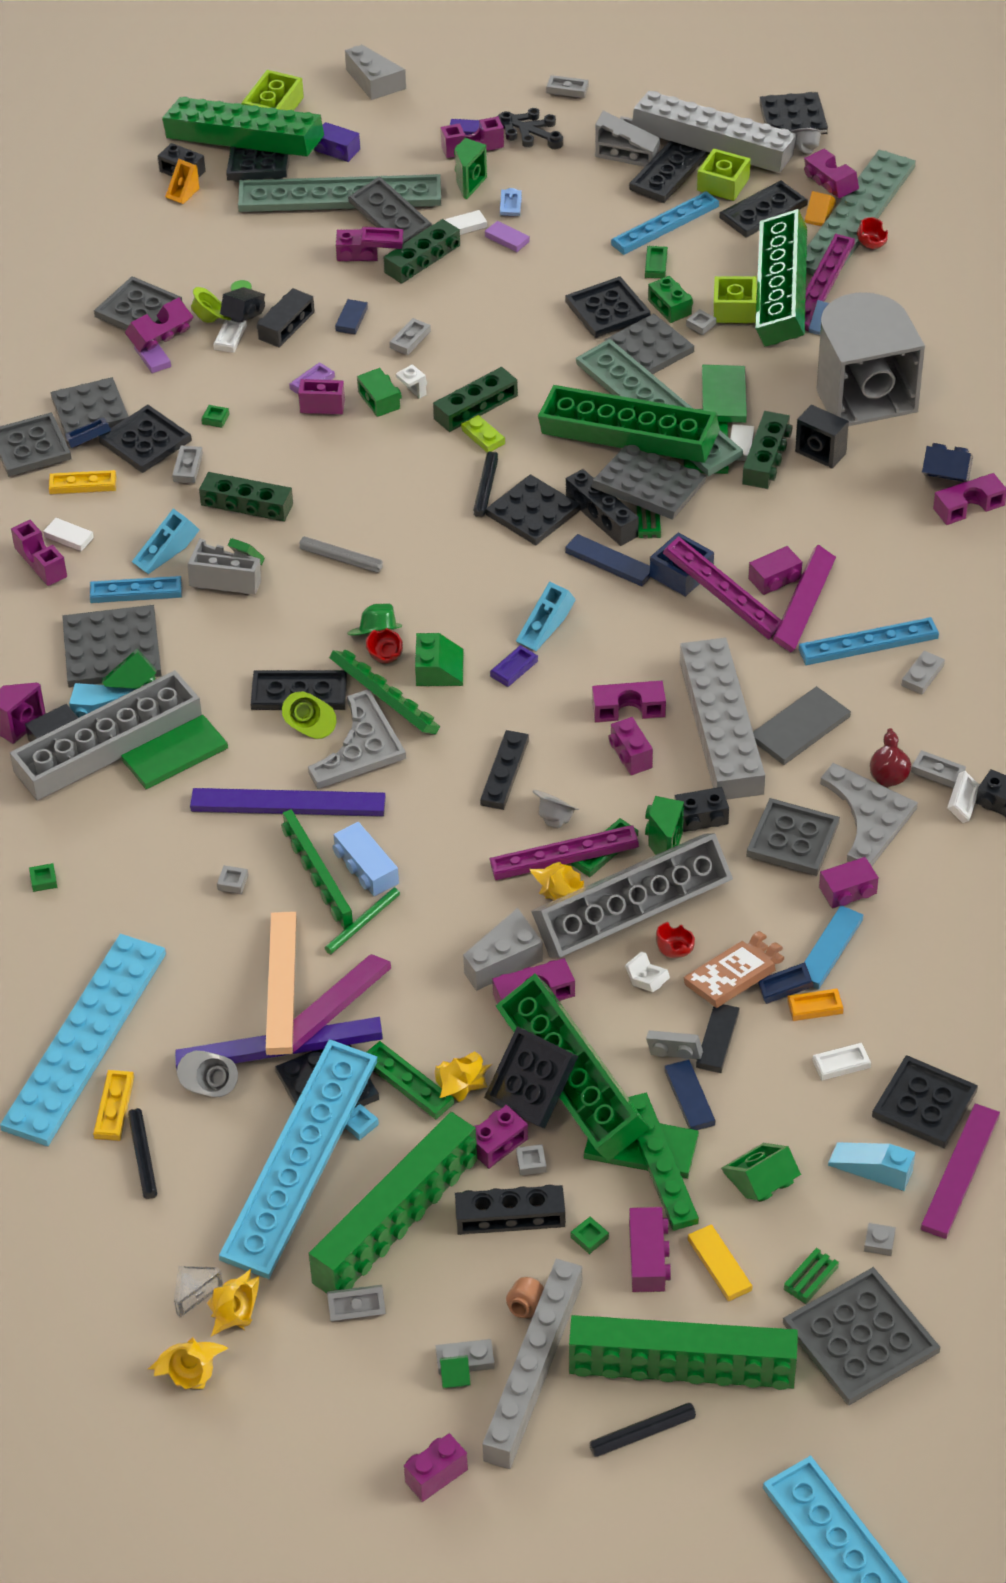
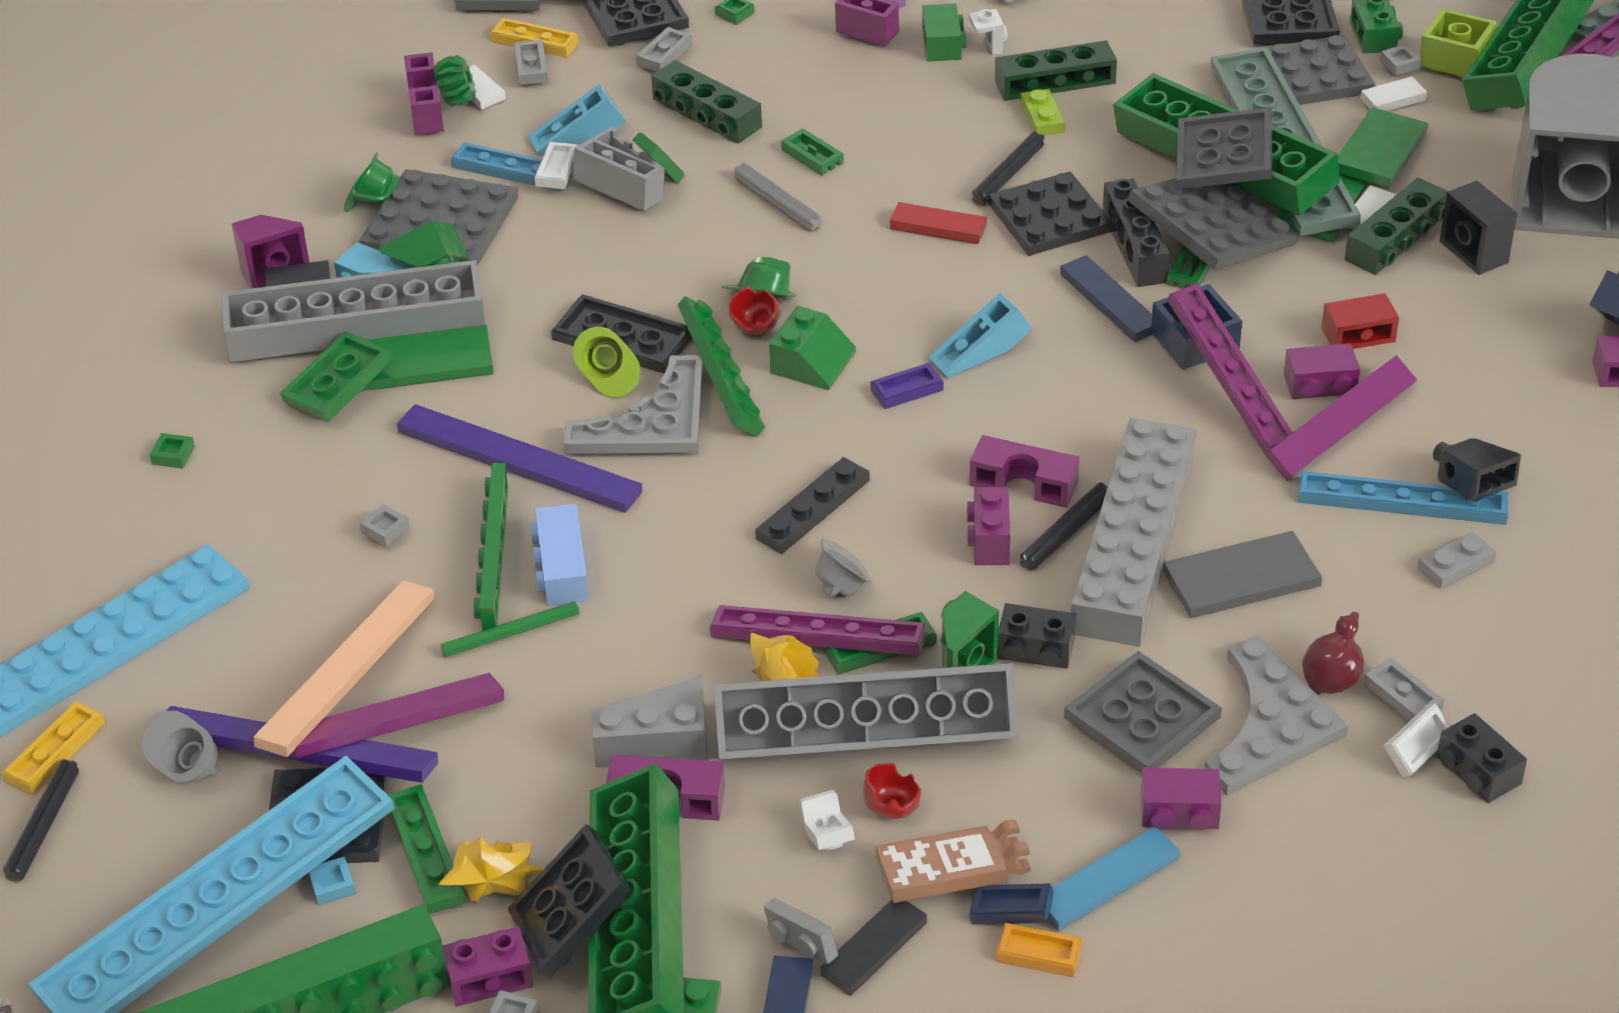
camera: 25 degrees right, 5 degrees down
none -> green plate [279,332,393,422]
none -> green piece [344,152,400,212]
none -> green gear [434,55,476,107]
none -> light grey plate [514,40,548,85]
none -> white tile [535,142,578,189]
none -> green tile [781,128,844,176]
none -> tile [890,202,987,244]
none -> black axle [1020,482,1108,571]
none -> dark grey plate [1176,107,1272,189]
none -> red brick [1321,293,1399,349]
none -> white tile [1360,76,1427,111]
none -> black torso [1433,438,1521,502]

